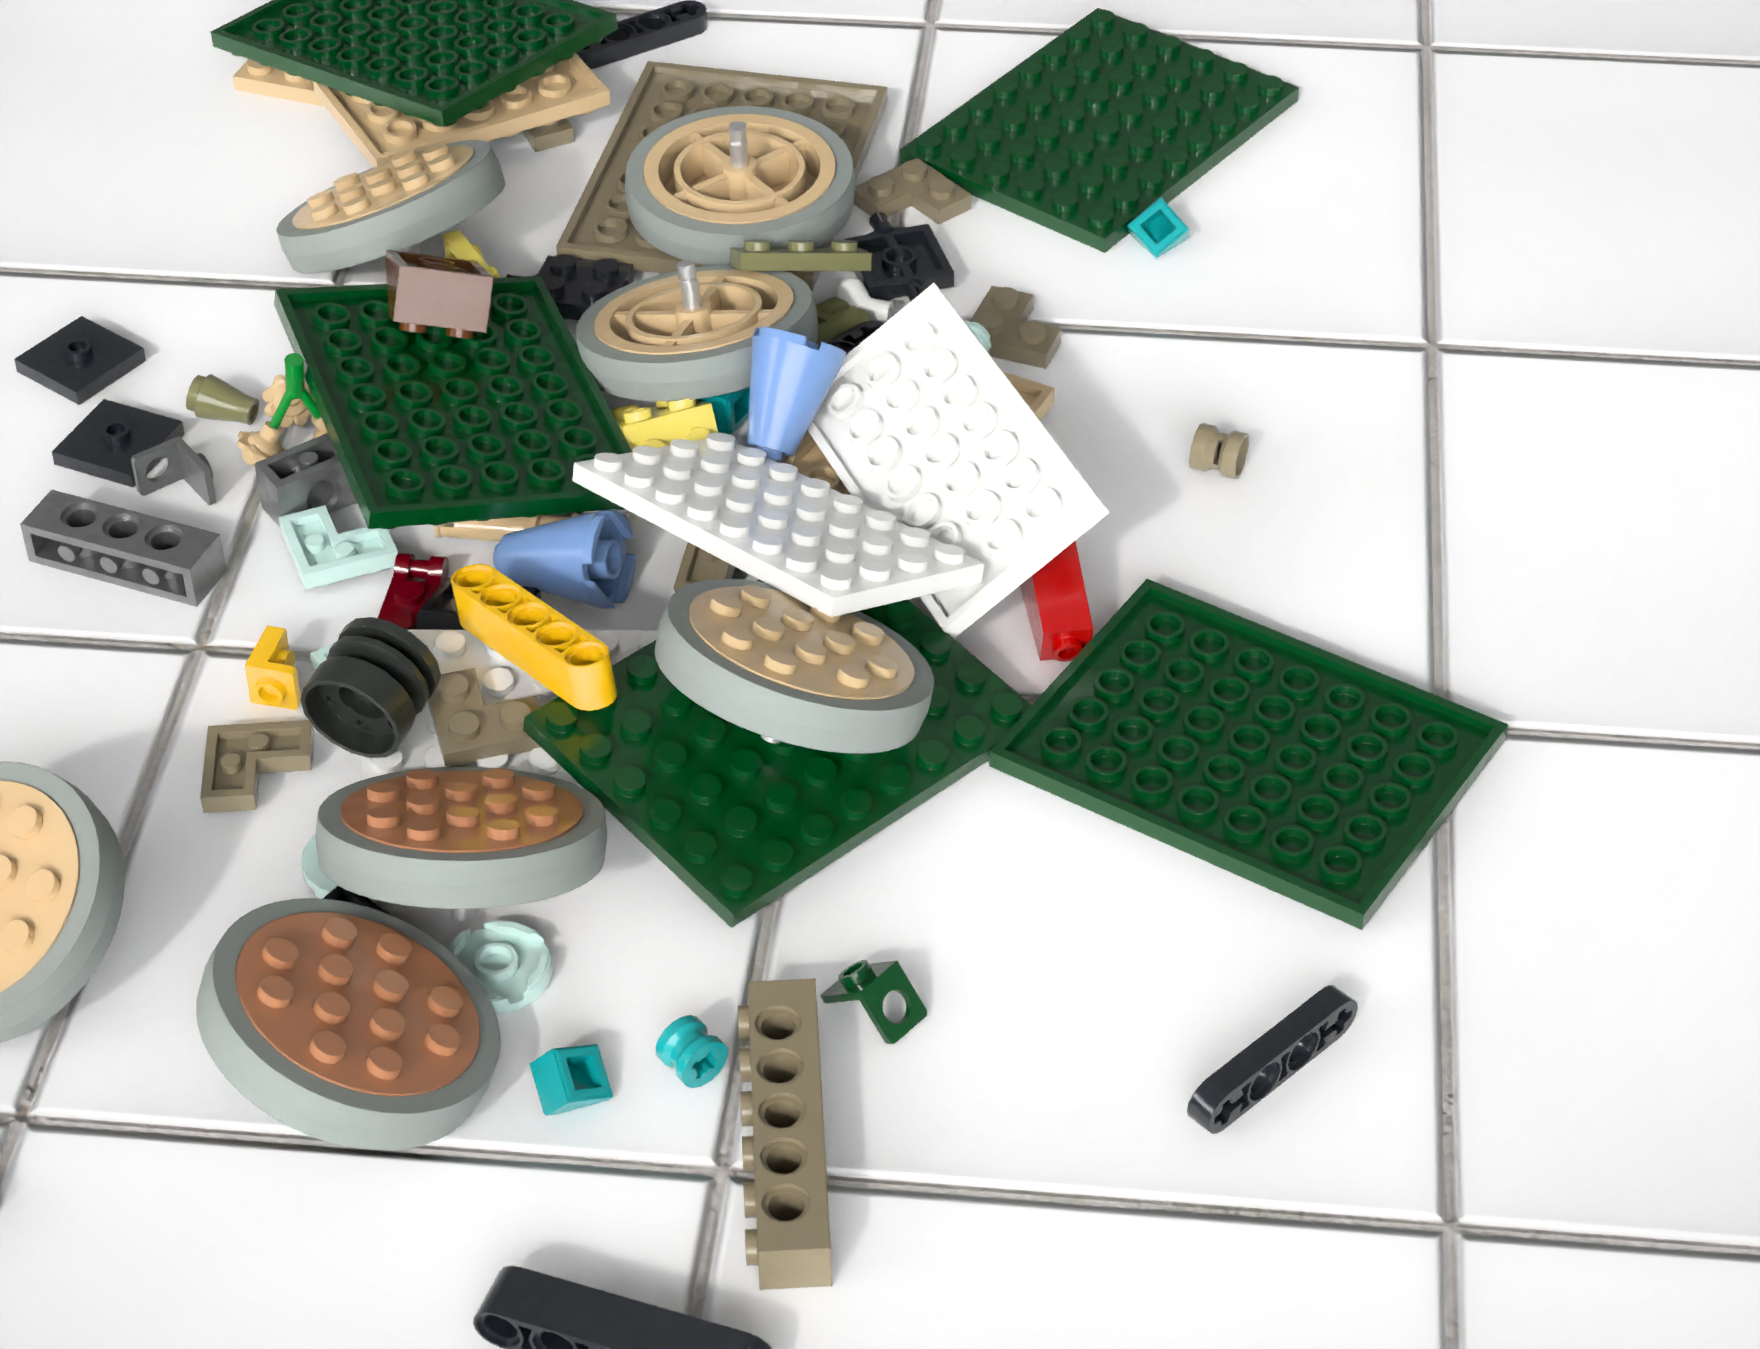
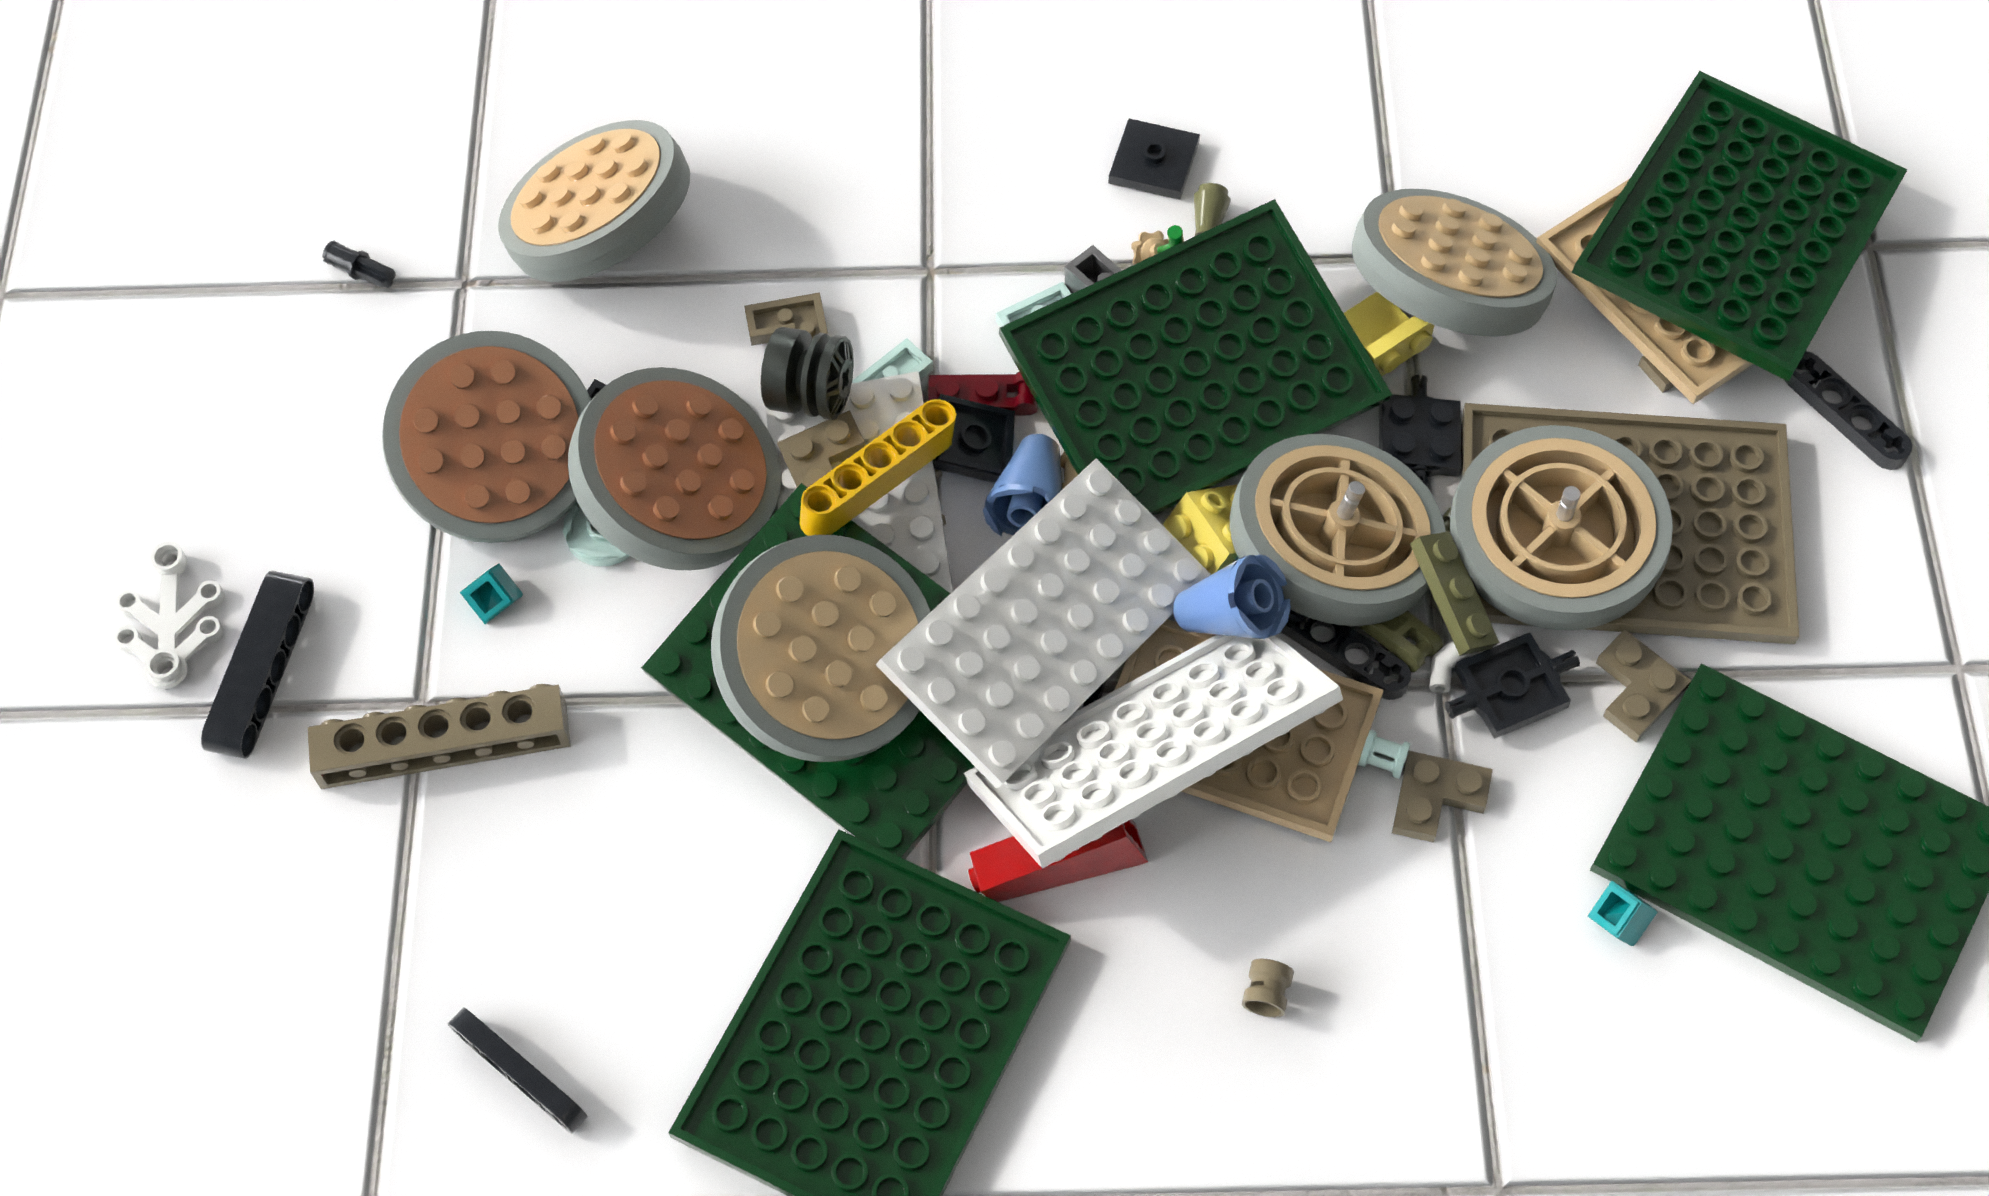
camera: 85 degrees right, 20 degrees up
black plate [14,316,146,405] -> none
flat silver brick [20,490,227,607] -> none
dark grey bracket [131,436,216,505] -> none
yellow bracket [245,625,301,710] -> none
slope [385,250,493,339] -> none
teal wheel [655,1015,728,1088] -> none
dark green bracket [820,960,927,1044] -> none

